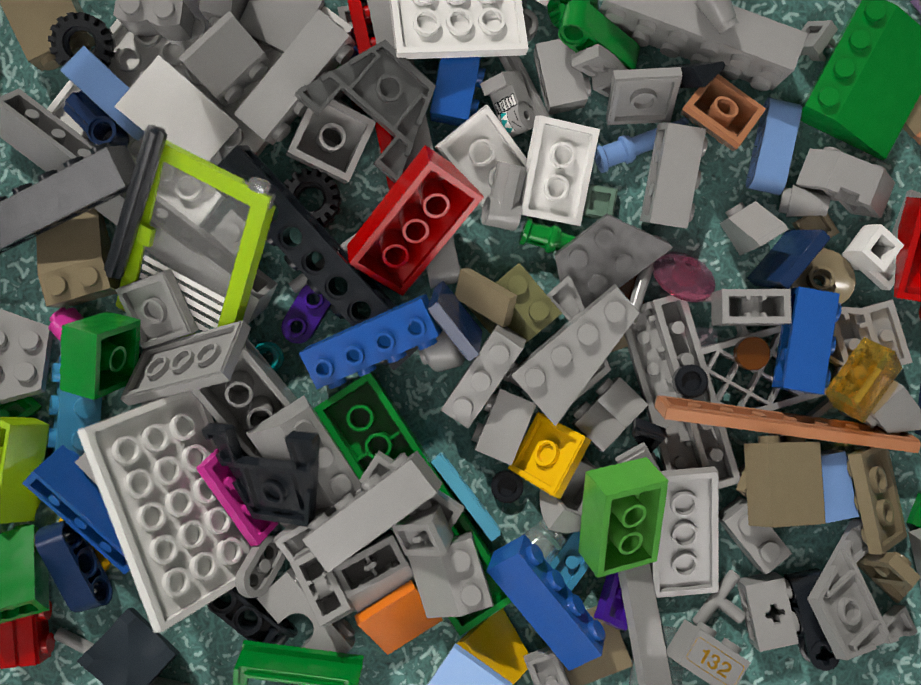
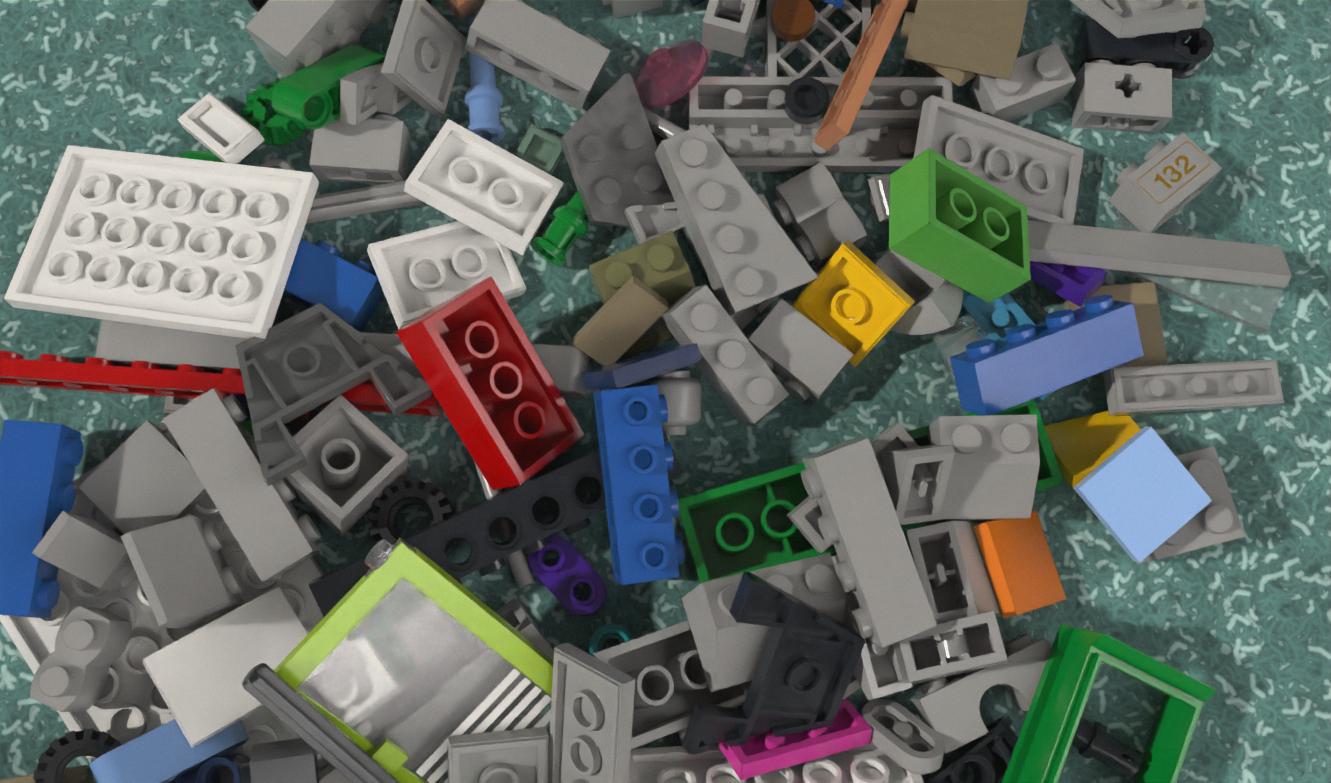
camera: 75 degrees left, 10 degrees down
medium azure tile [431,453,501,542] -> none
light grey leg [480,71,535,138] -> none
light grey piece [481,161,527,231] -> none
black tile [491,470,523,503] -> none
black tile [632,417,666,453] -> none
light grey piece [692,570,746,625] -> none

